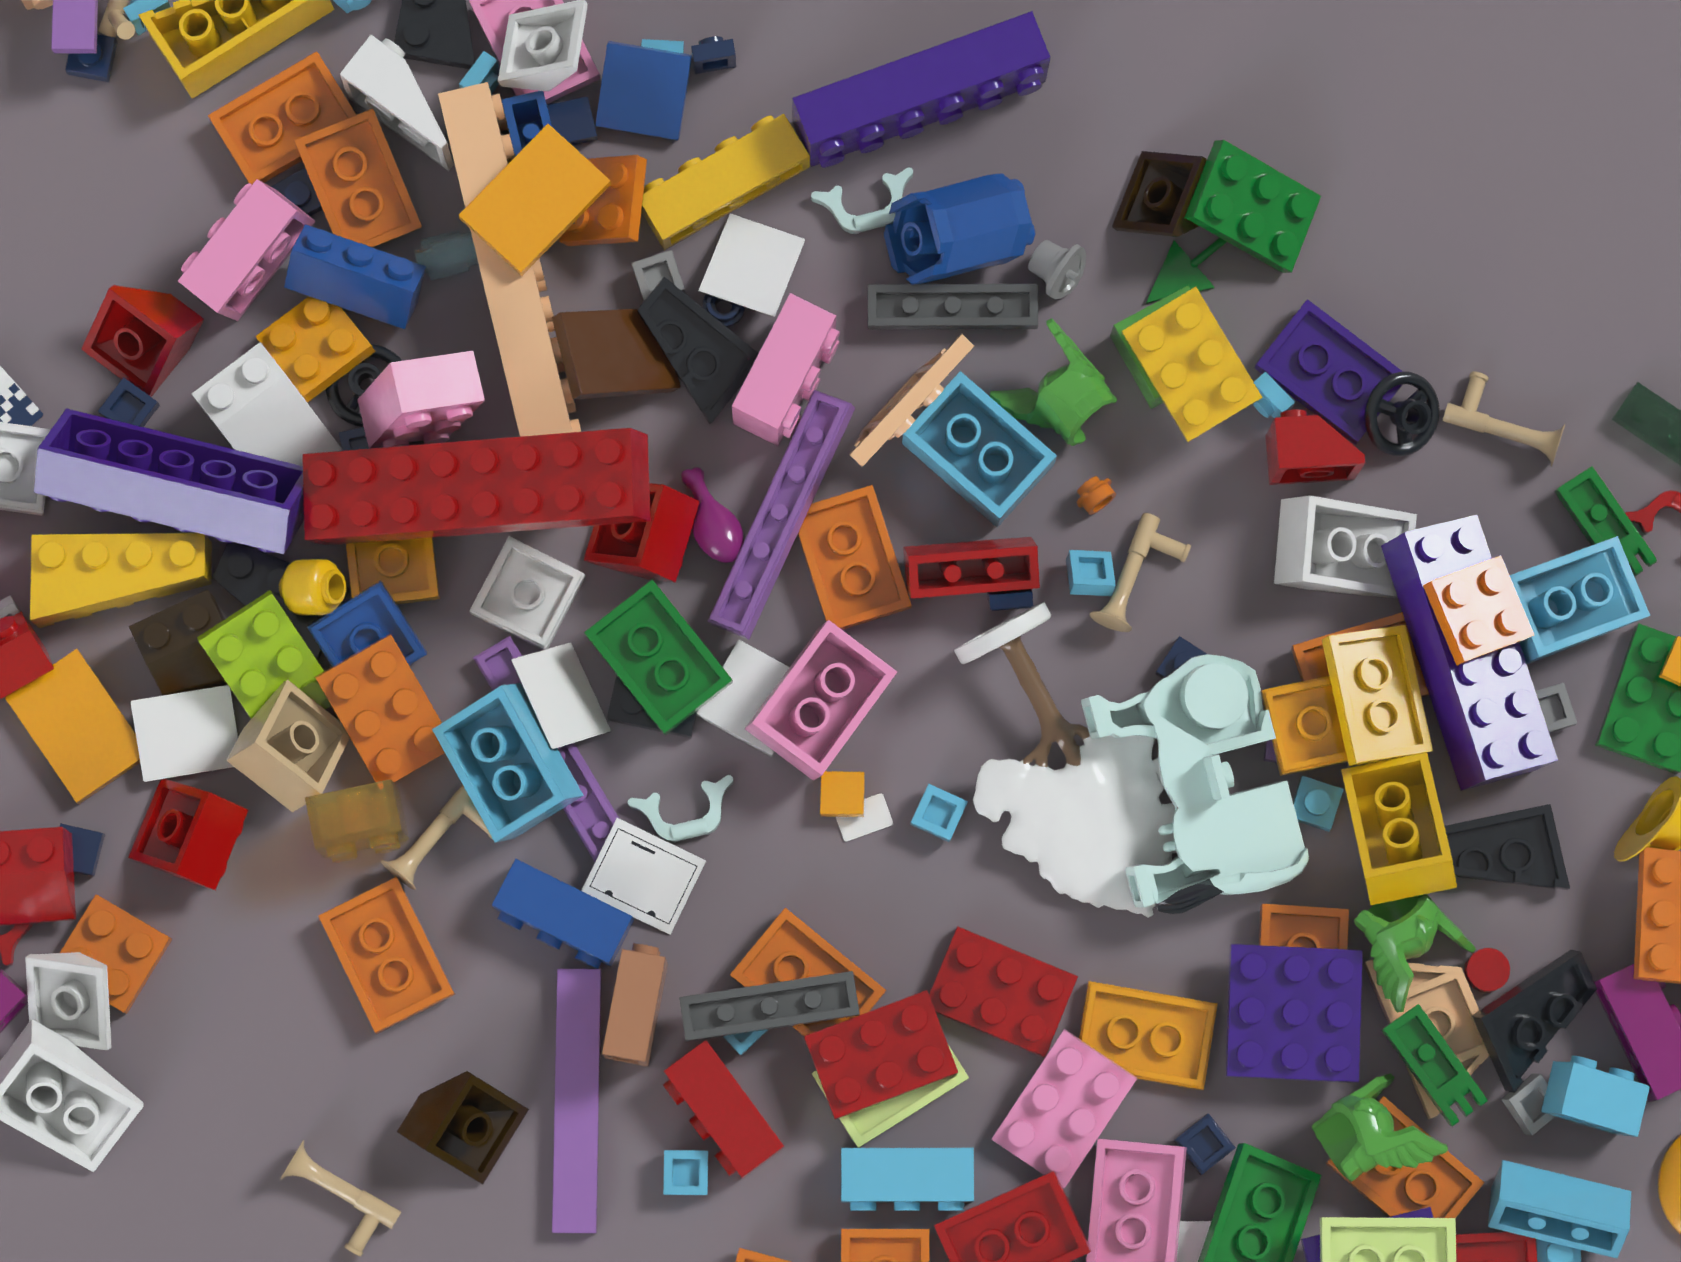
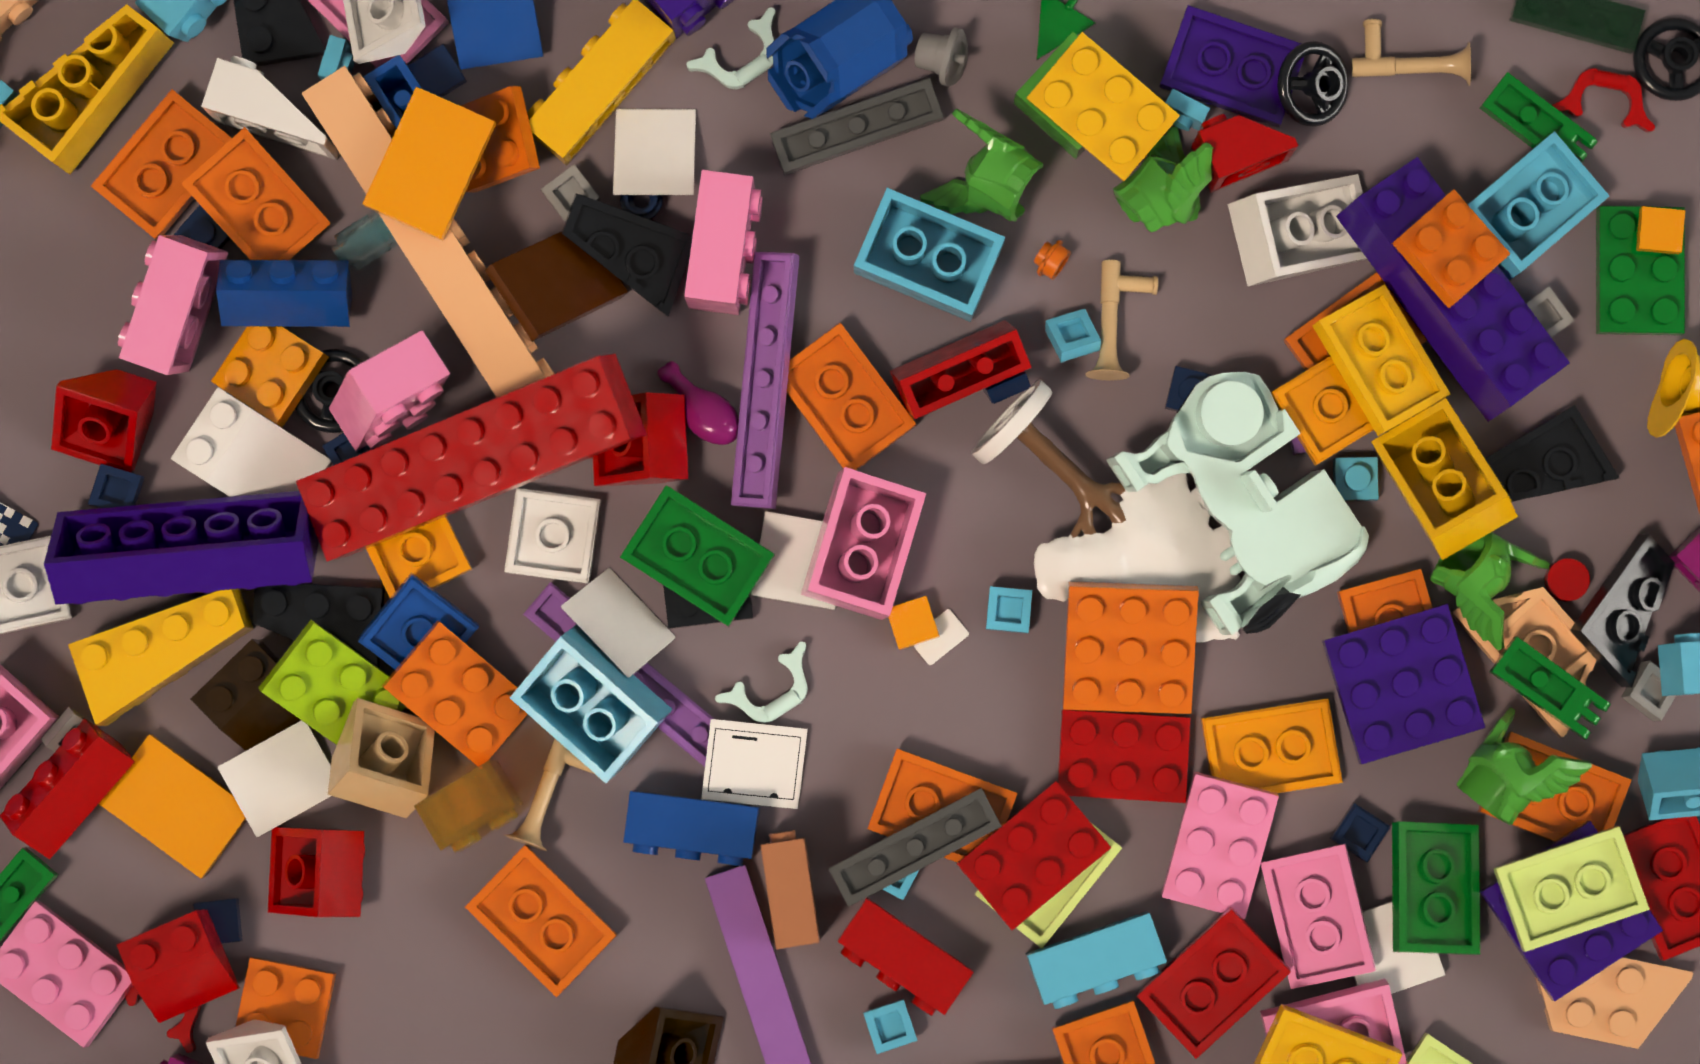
camera: 10 degrees left, 5 degrees up
yellow head [279,559,346,615] -> none
light nougat wing [849,334,974,467] -> none
none -> orange plate [1062,582,1199,714]
none -> bright green helmet [1113,127,1213,232]

